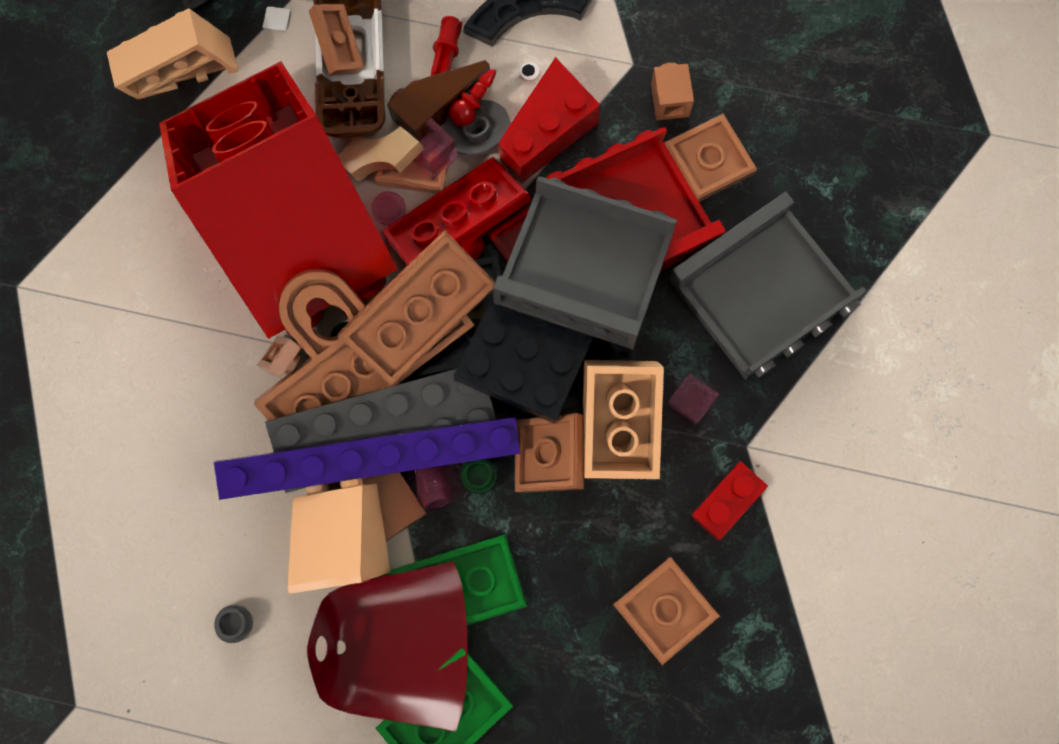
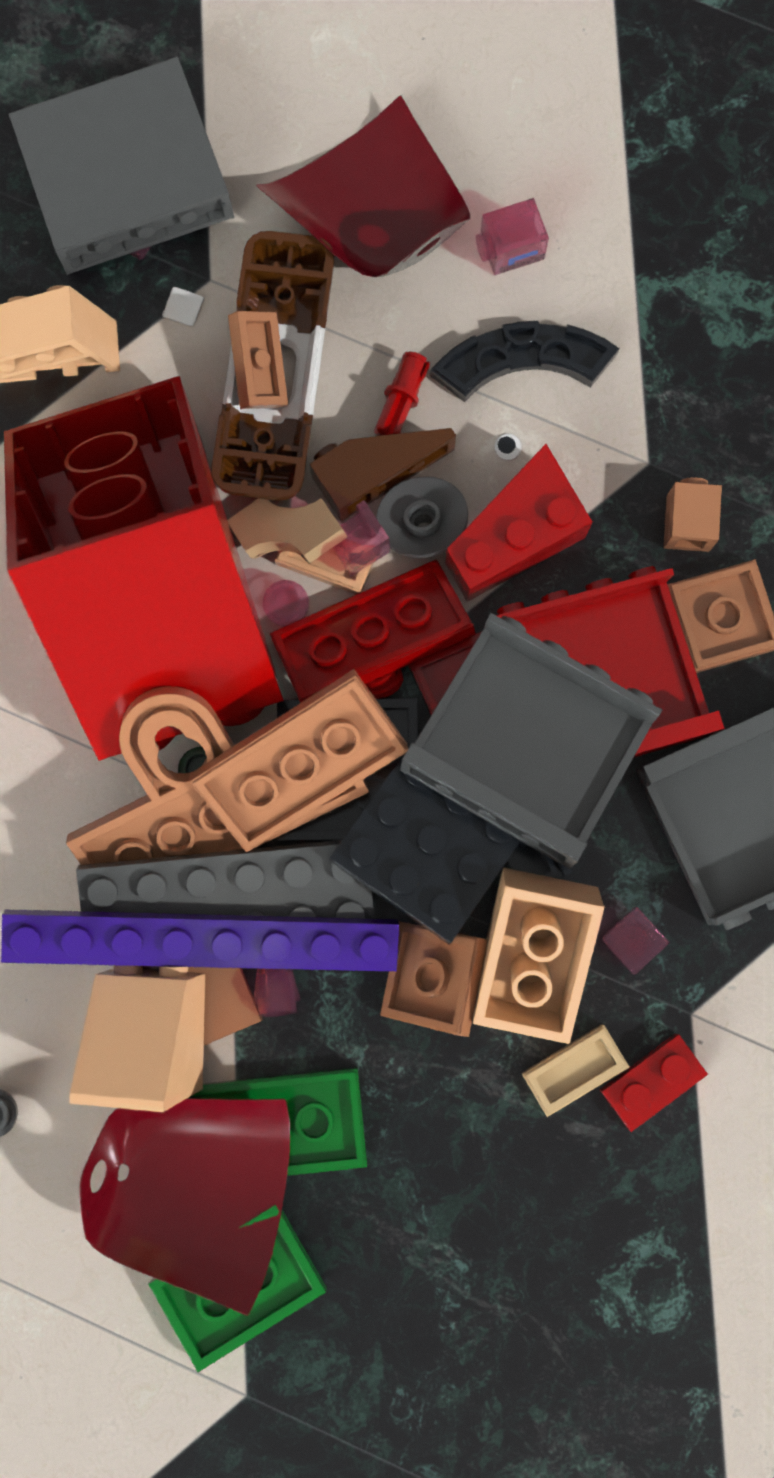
camera: 10 degrees right, 5 degrees up
nougat plate [257,336,302,378] -> none
red bar [449,68,496,127] -> none
dark green plate [460,459,497,494] -> none
nougat tile [613,557,720,665] -> none
none -> tan tile [521,1024,629,1117]

